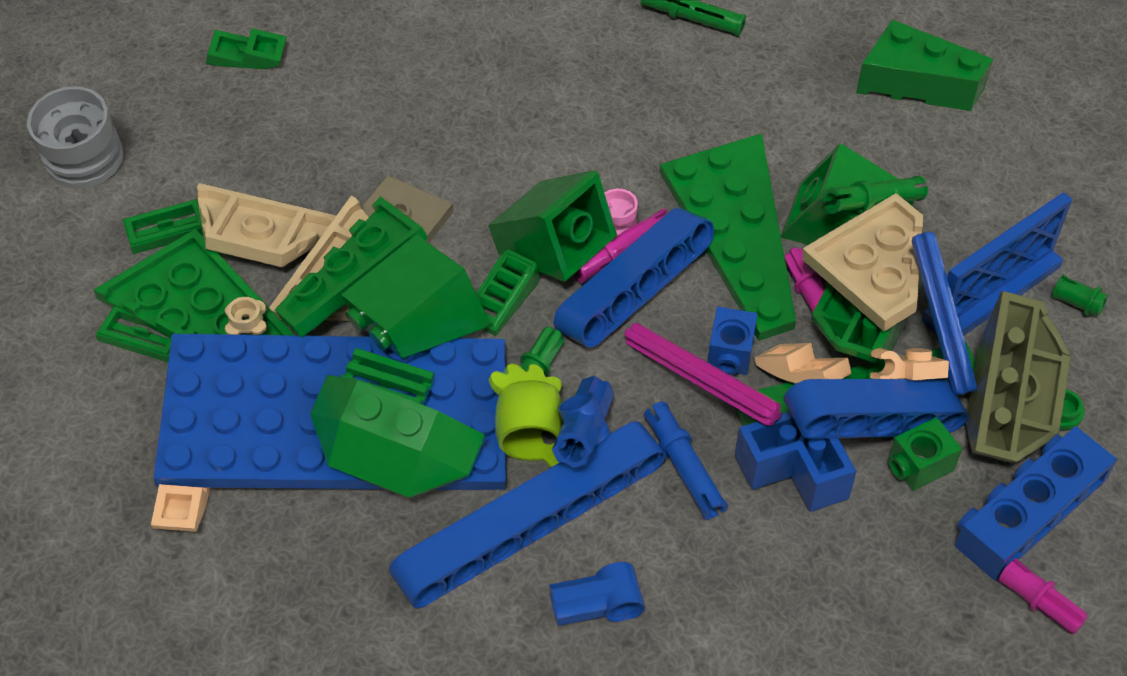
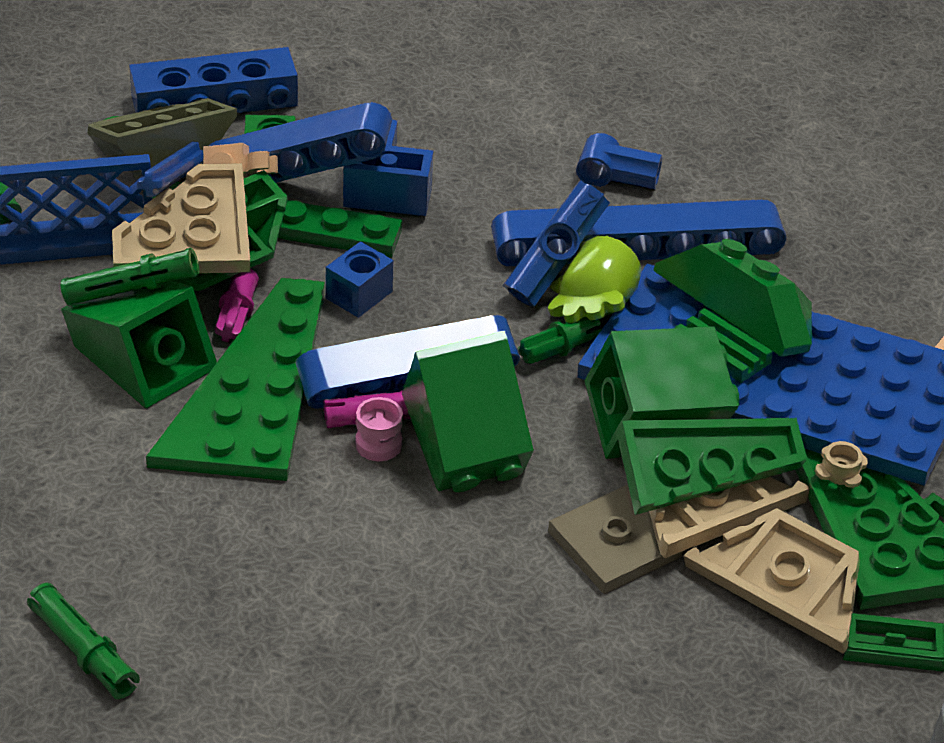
camera: 155 degrees left, 10 degrees down
green slope [476,249,539,336] -> none
dark pink axle [624,323,782,426] -> none
blue pin [644,401,728,520] -> none
light nougat slope [754,343,851,384] -> none
dark pink axle [999,558,1087,634] -> none

